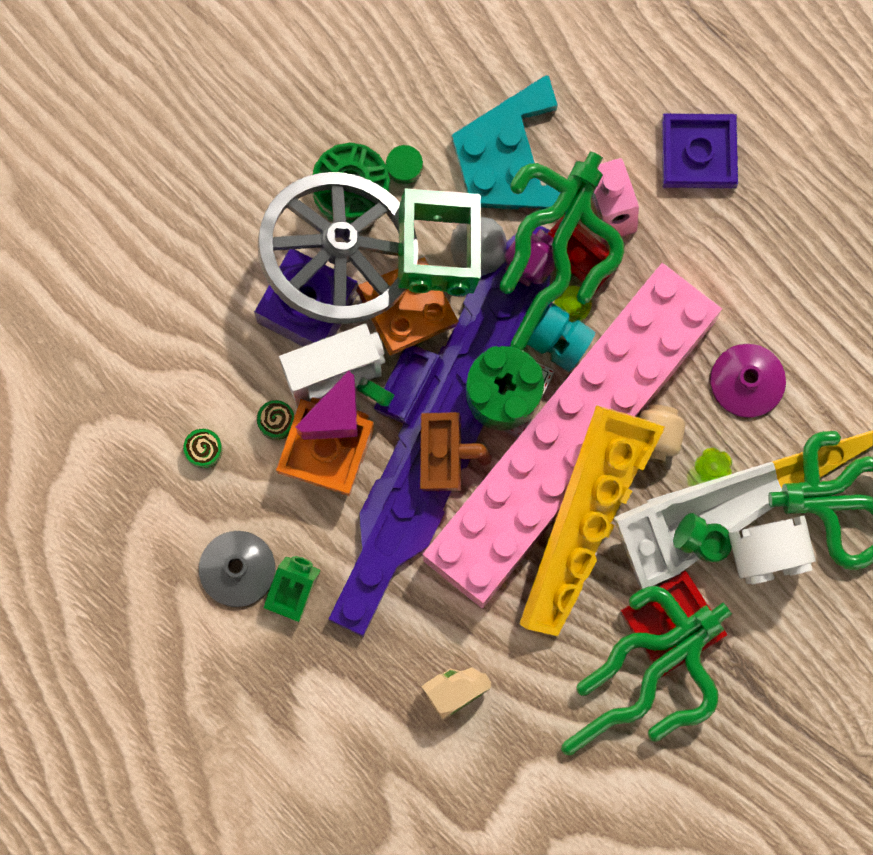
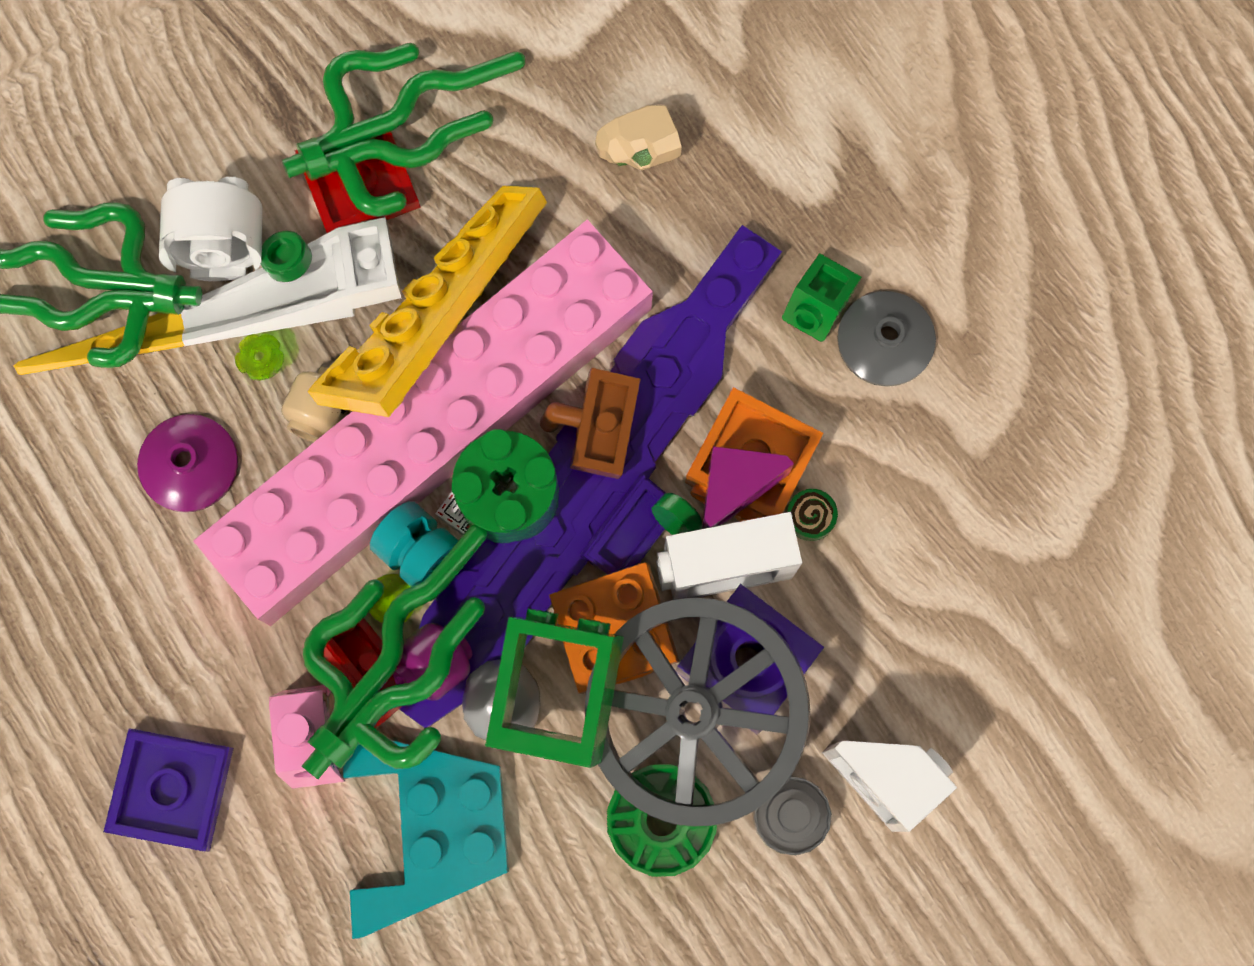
camera: 170 degrees left, 0 degrees up
tile [183,428,223,468] -> none
green tile [386,145,423,184] -> none
green tile [673,513,707,554] -> none
none -> dark grey plate [753,777,832,856]
none -> white slope [822,741,957,832]

